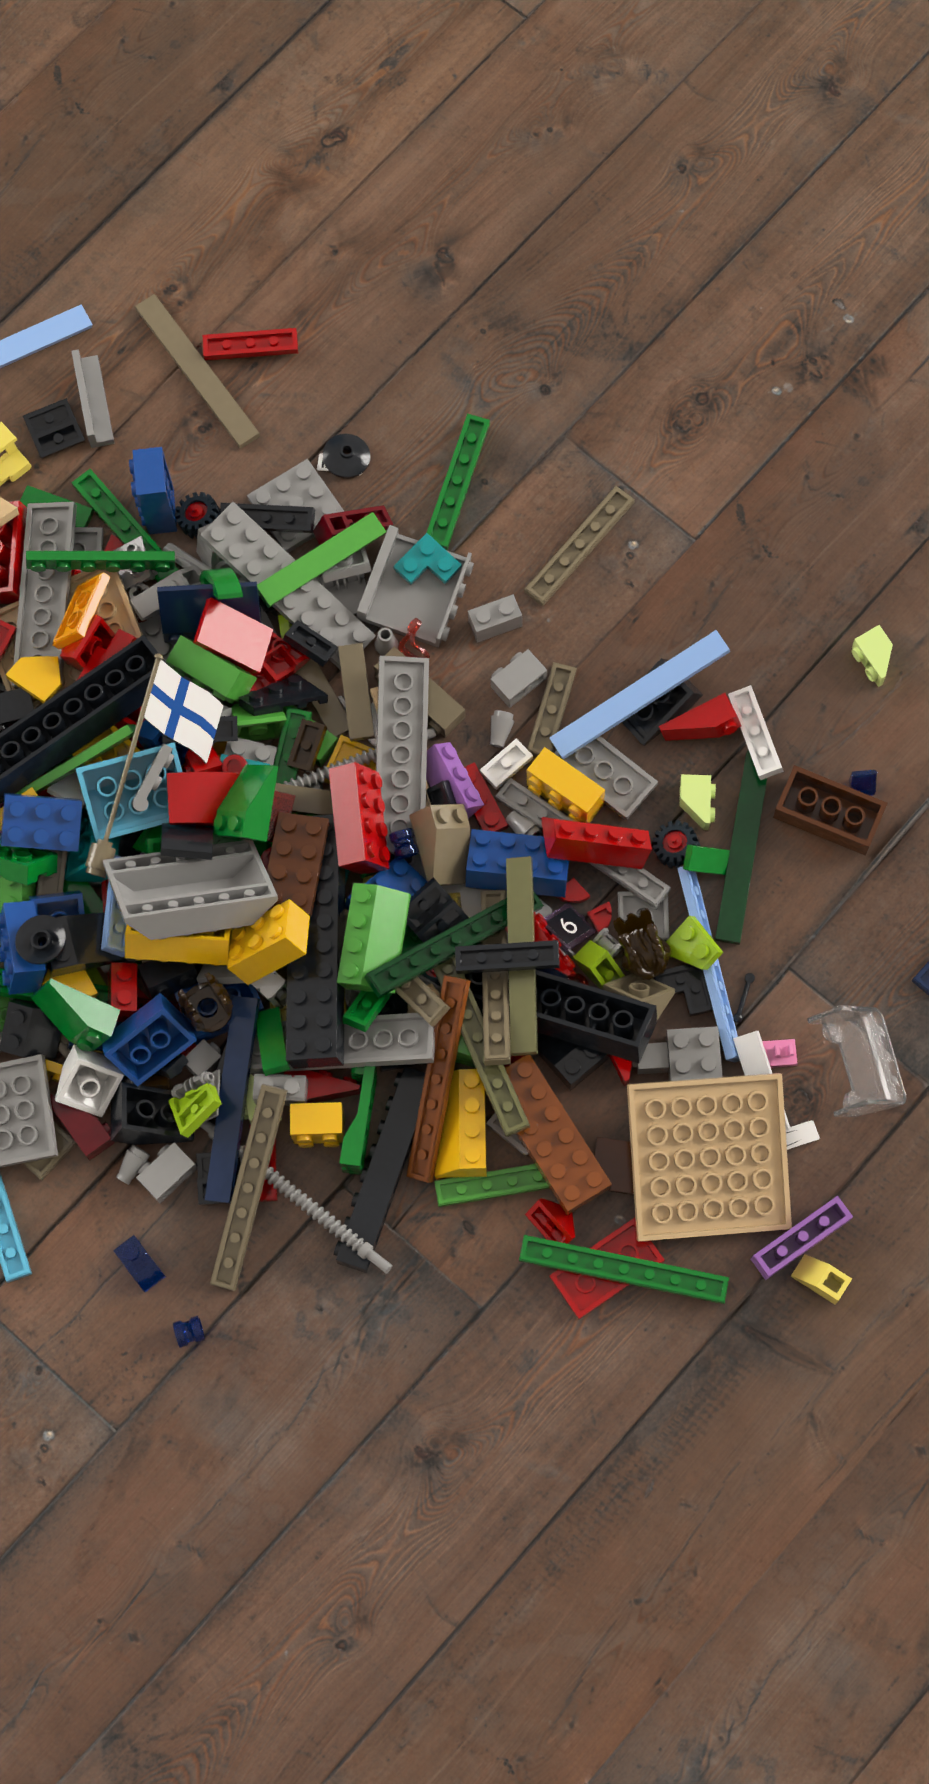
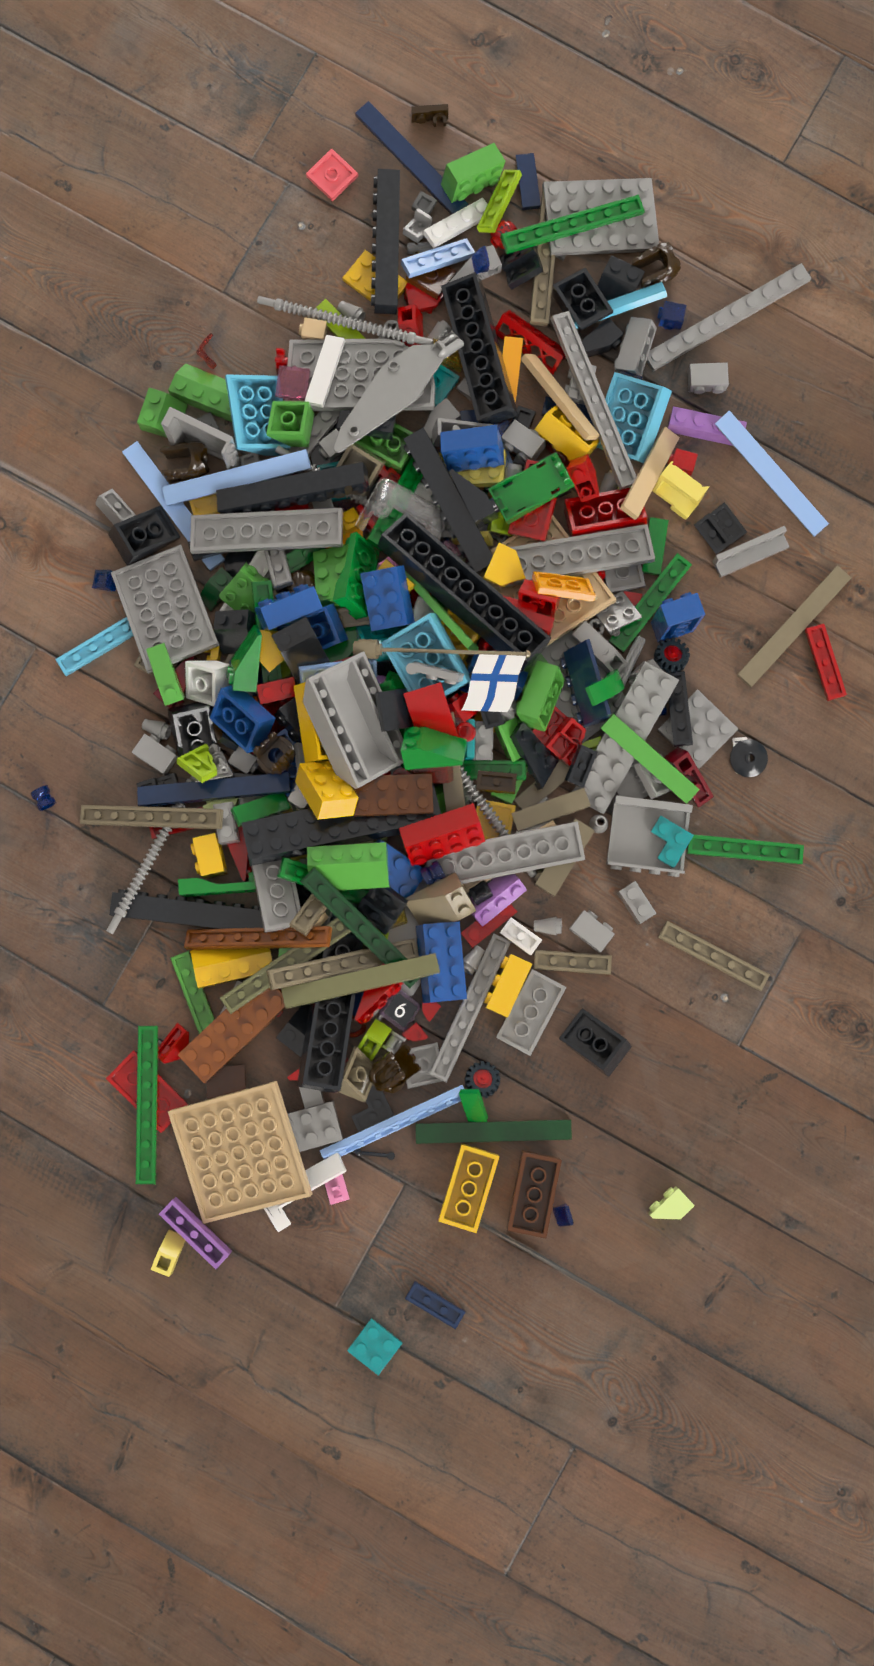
camera: 70 degrees right, 10 degrees up
black dish [15,915,67,964] -> none
green plate [26,551,175,572] -> none
clear blue slope [113,1235,166,1292] -> none
tile [193,597,273,674] -> none
clear red piece [398,618,430,659] -> none
black plate [455,940,560,974] -> none
red slope [541,817,652,869] -> none
light blue tile [549,630,730,760] -> none
red slope [658,693,742,741] -> none
lime wing [666,916,723,970] -> none
yellowish green slope [679,774,716,830] -> none
white plate [728,685,784,780] -> none
clear windscreen [807,1005,906,1117] -> none
none -> bright green slope [146,642,185,706]
none -> yellow brick [438,1143,500,1233]

